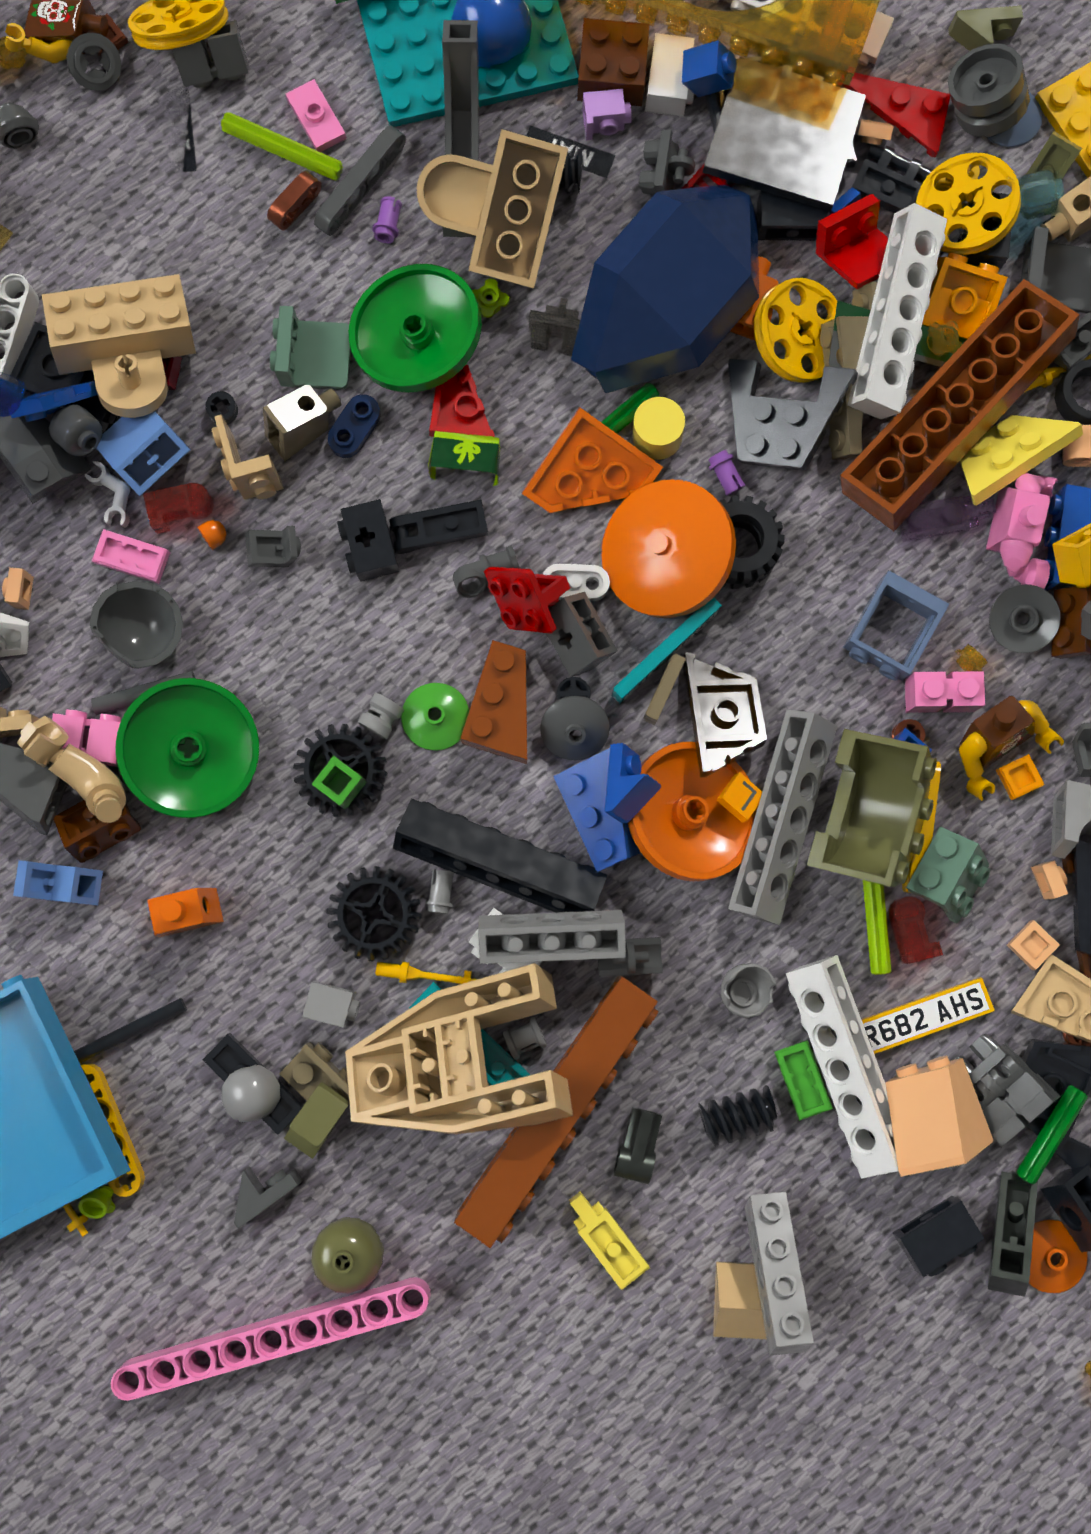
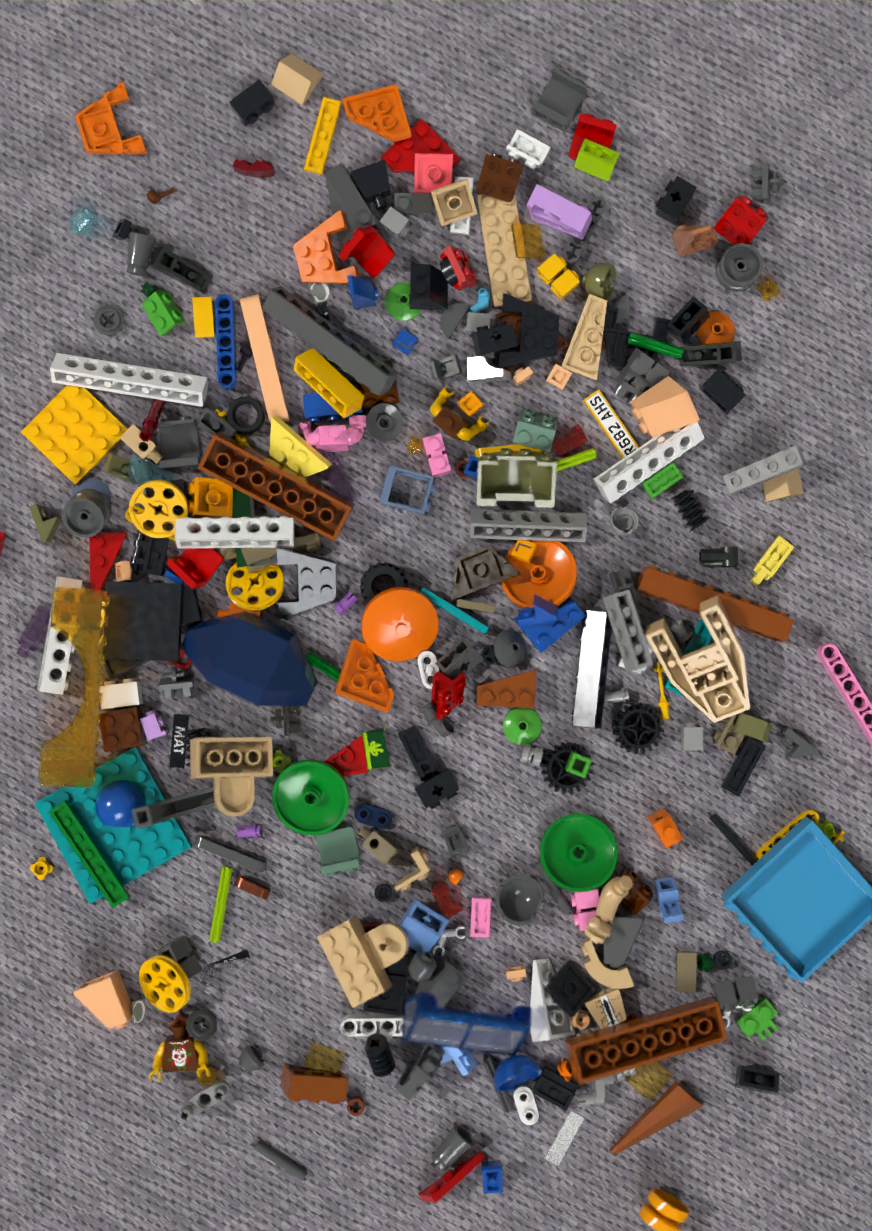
camera: 100 degrees left, 5 degrees up
blue wing [7,381,98,422] -> none
light grey hair [222,1065,280,1122] -> none
bright pink plate [285,79,347,152] -> none
olive cylinder [311,1217,384,1294] -> none
light yellow piece [633,397,685,460] -> none
blue brick [682,40,737,97] -> none
clear yellow plate [927,321,962,356] -> none

